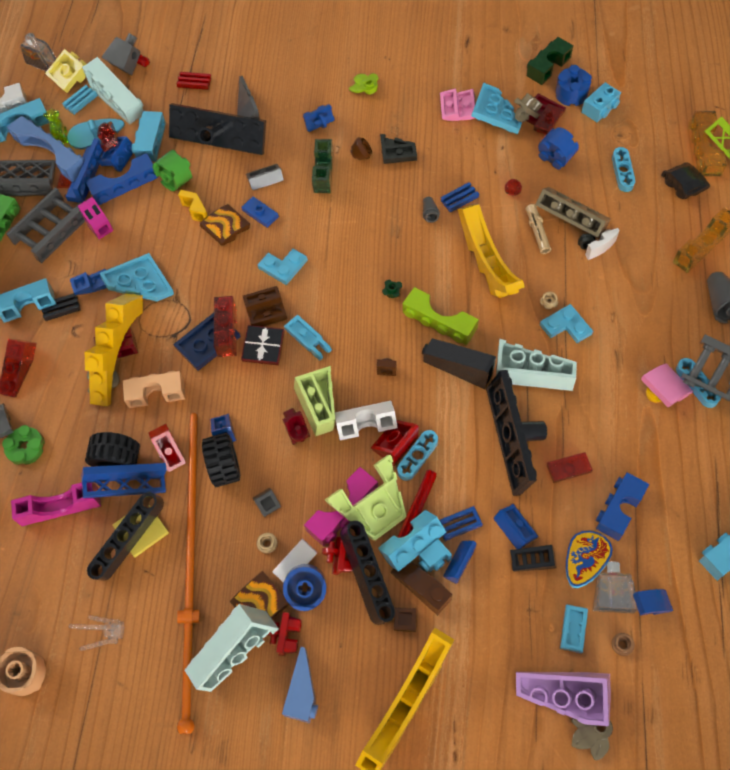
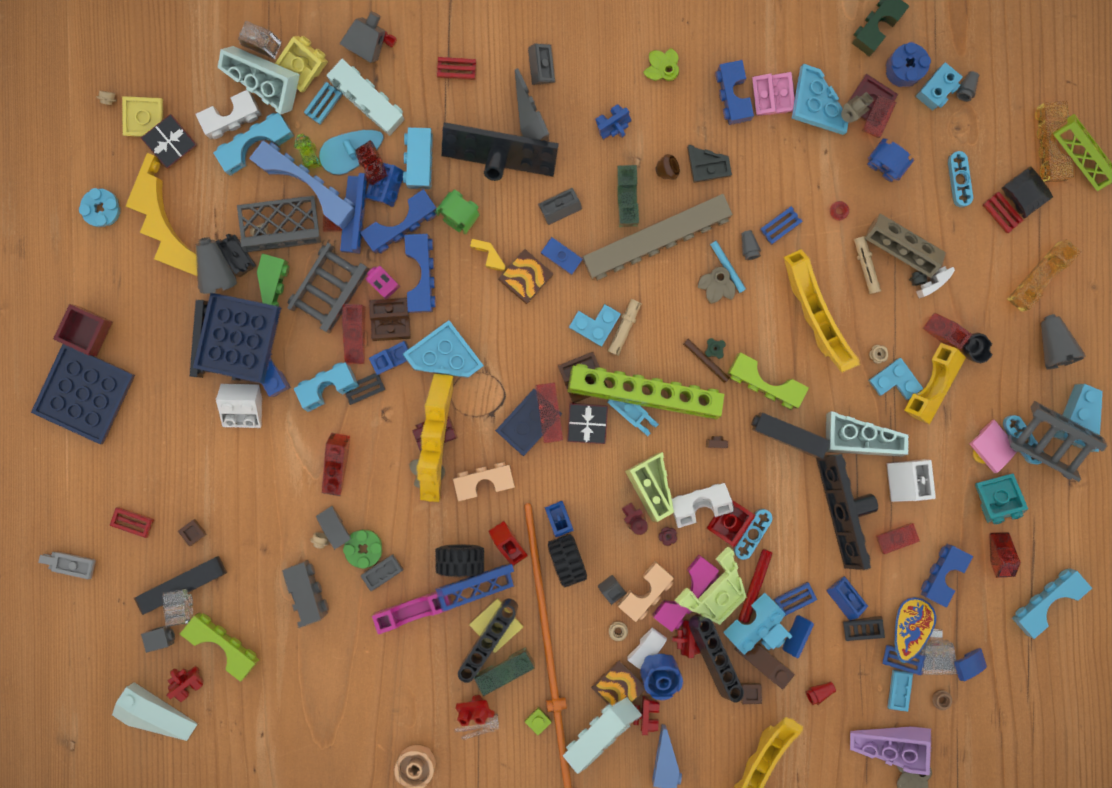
camera: 15 degrees left, 25 degrees up
none -> light aqua wedge [217,46,300,115]
none -> clear red slope [342,304,366,364]
none -> dark grey plate [361,554,404,591]
none -> reddish brown slope [369,298,411,341]
none -> blue arch [404,234,436,313]
none -> red hips [455,695,495,726]
none -> clear green arch [474,647,535,696]
none -> lime plate [525,707,552,735]
none -> dark grey slope [528,43,555,85]
none -> lime brick [567,364,724,420]
none -> dark tan brick [582,194,733,281]
none -> tan pin [608,299,642,356]
none -> light nougat arch [617,561,674,622]
none -> dark red plate [659,527,677,546]
none -> reddish brown bar [683,339,730,383]
none -> dark tan plate [698,267,735,304]
none -> medium azure bar [710,241,746,293]
none -> blue arch [715,60,754,125]
none -> red cone [806,681,836,705]
none -> blue tile [882,645,926,675]
none -> white slope [886,459,936,502]
none -> yellow arch [904,343,966,425]
none -> clear red slope [923,313,972,350]
none -> dark grey cone [956,71,979,102]
none -> black hair [962,332,993,363]
none -> teal plate [975,473,1028,525]
none -> red tile [982,192,1024,233]
none -> clear red slope [989,532,1021,578]

